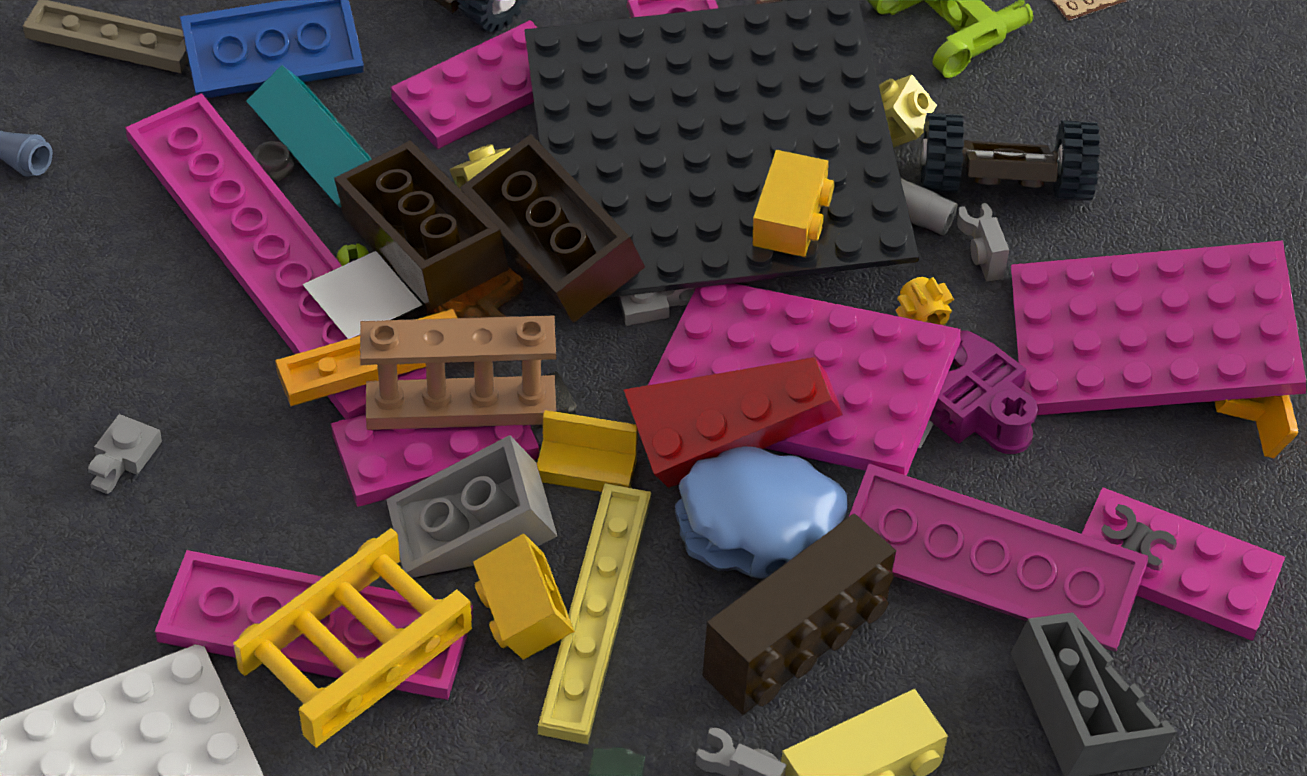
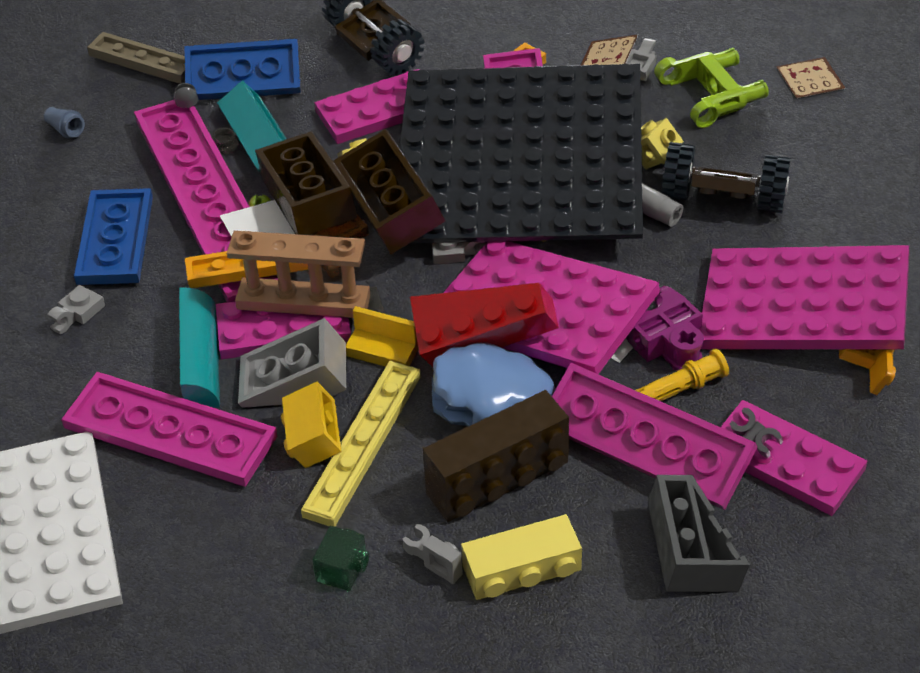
camera: 15 degrees right, 5 degrees down
yellow fence [233,528,472,748] -> none
yellow brick [753,150,834,257] -> none
yellow gear [895,277,954,326] -> none
light grey plate [957,203,1009,282] -> none
none -> blue plate [74,188,153,285]
none -> dark grey hinge [174,83,198,108]
none -> teal brick [179,287,220,408]
none -> yellow pin [636,349,729,401]

